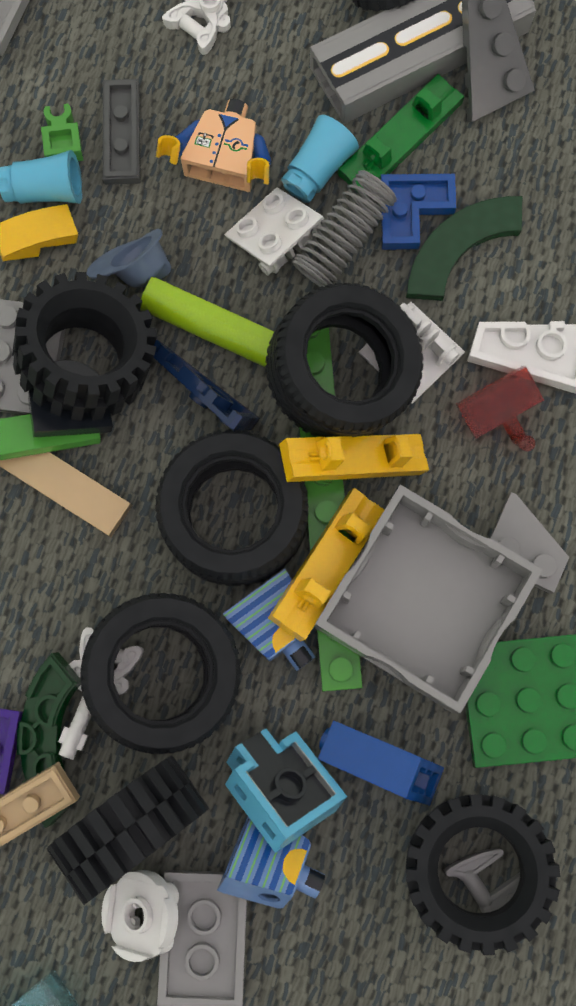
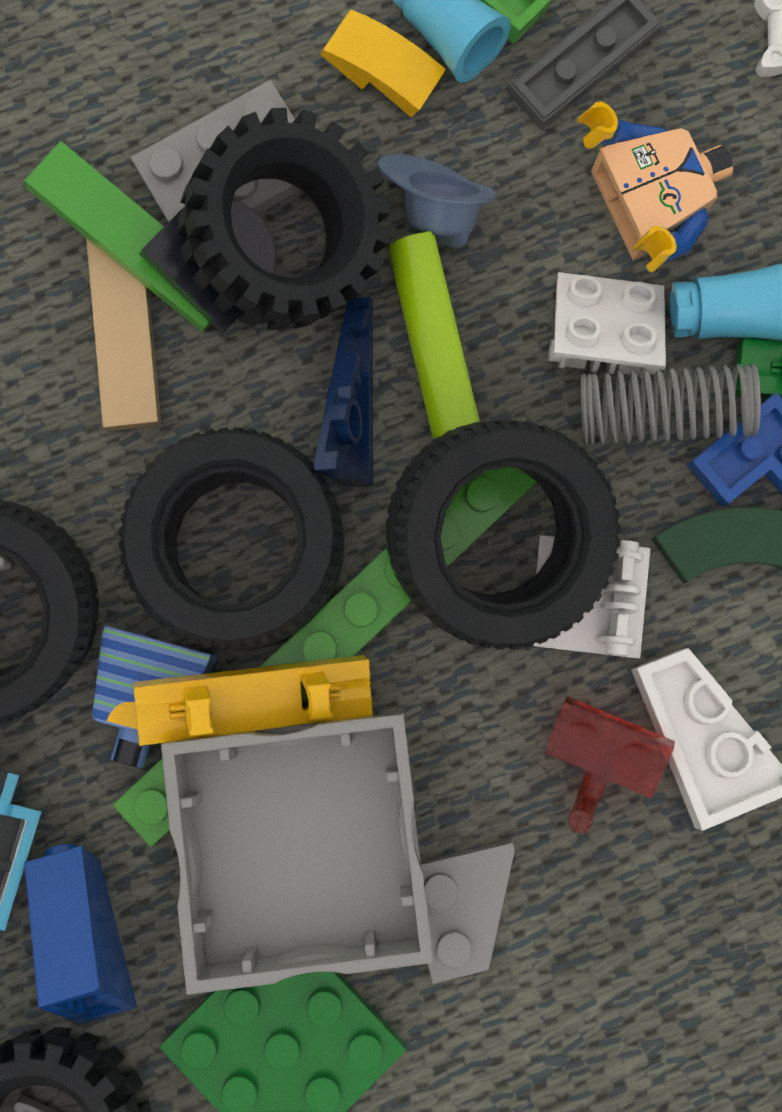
camera: 45 degrees right, 5 degrees up
yellow hinge [279,434,429,482] -> none

